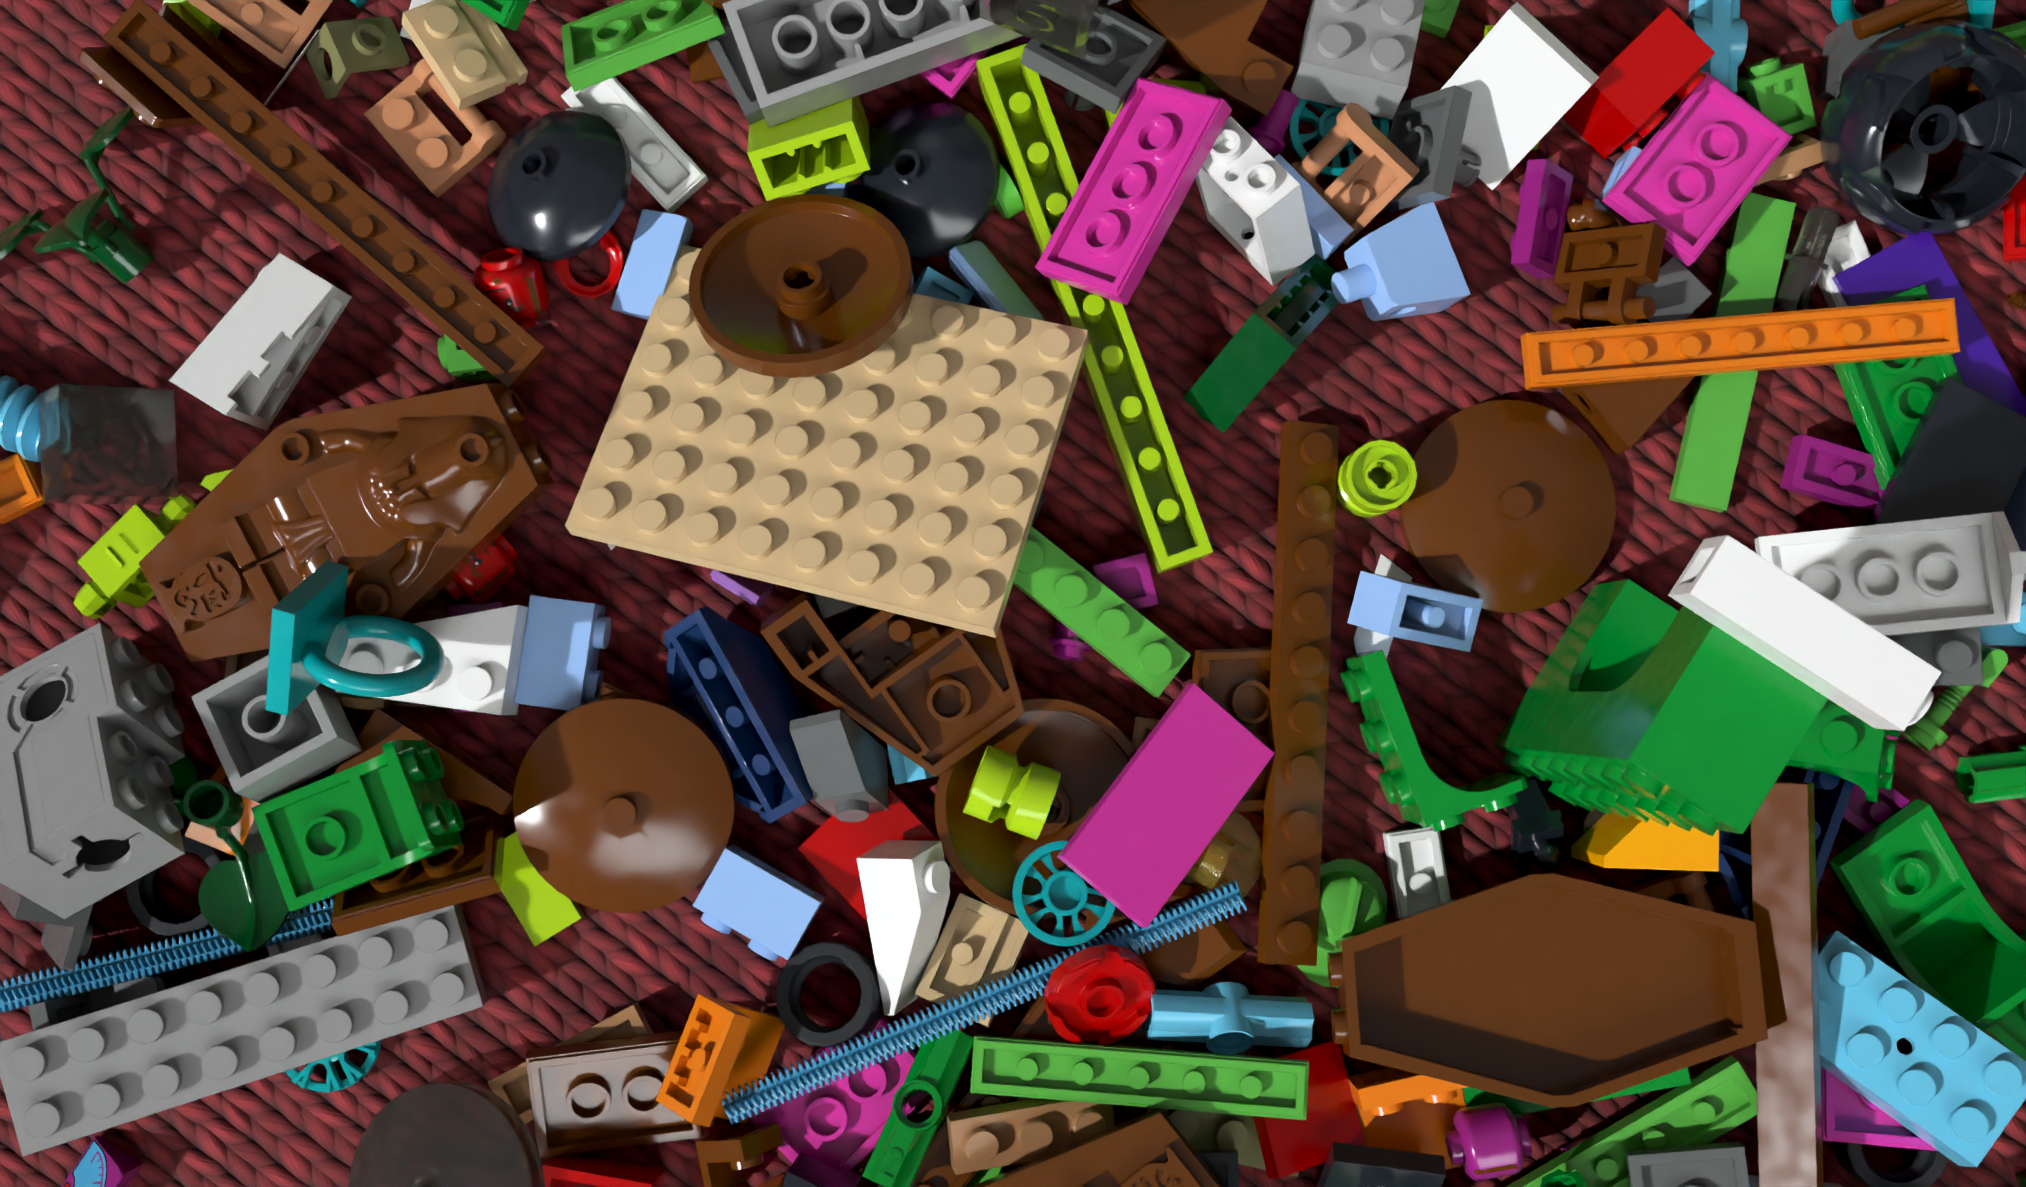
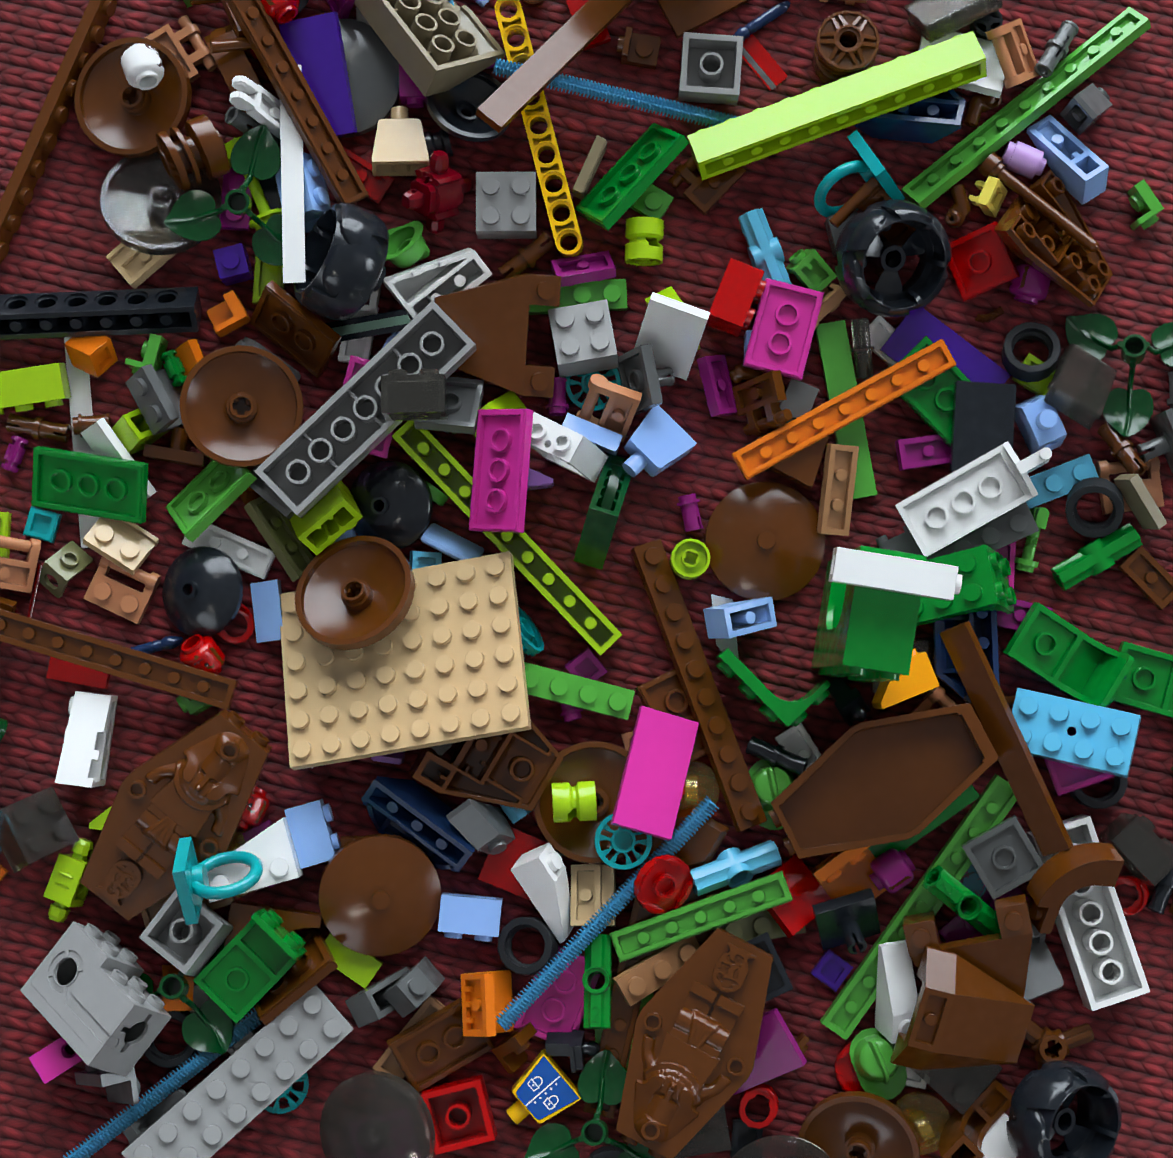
camera: 25 degrees left, 0 degrees up
none -> red tile [46,656,110,689]
none -> dark blue piece [130,636,183,654]
none -> olive plate [244,497,314,582]
none -> dark grey slope [345,966,409,1028]
none -> dark grey slope [383,956,445,1018]
none -> teal wheel [518,606,544,657]
none -> medium lavender slope [527,468,554,491]
none -> magenta pin [676,493,704,532]
none -> black pin [746,736,809,776]
none -> medium nougat plate [816,443,859,536]

